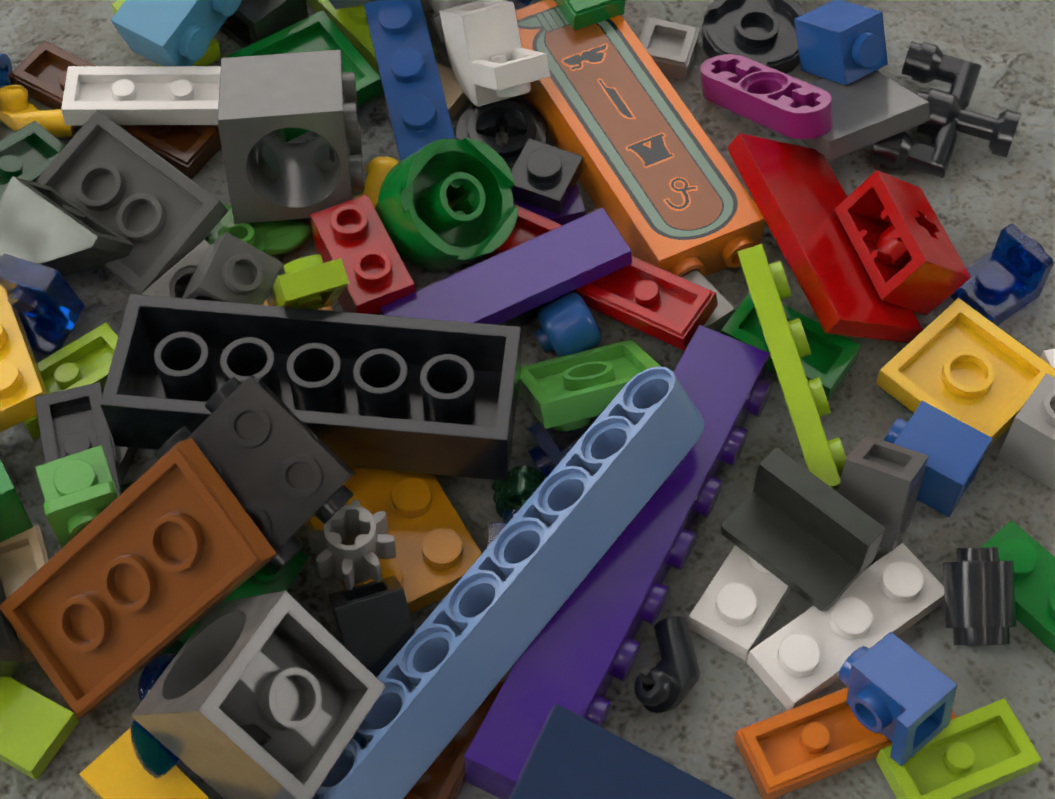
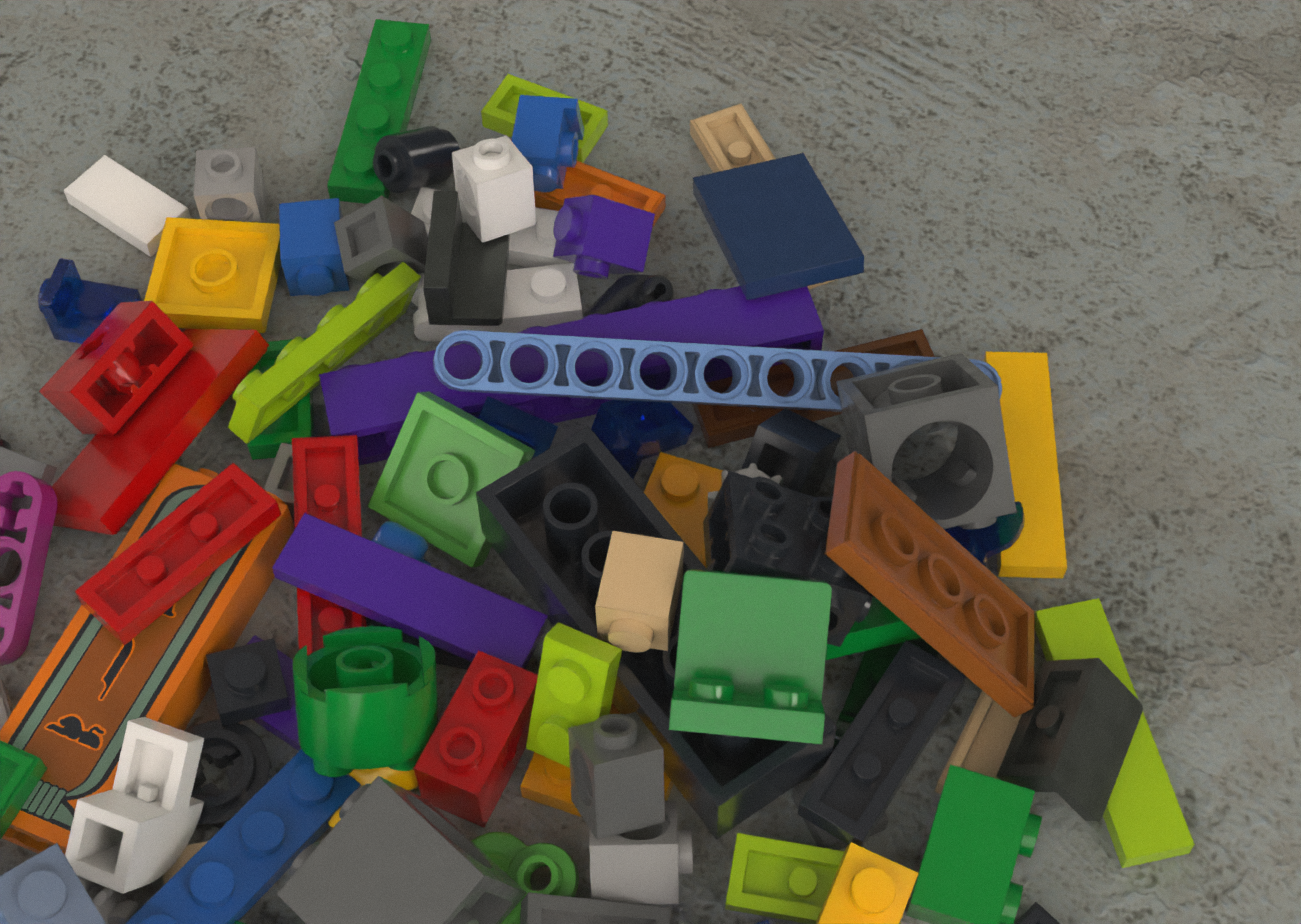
camera: 130 degrees left, 0 degrees up
bright green bracket [35,445,119,547] -> none
none -> red plate [74,463,281,646]
none -> white brick [452,135,536,243]
none -> dark purple brick [553,195,655,279]
none -> tan brick [595,531,684,652]
none -> green bracket [669,569,832,744]

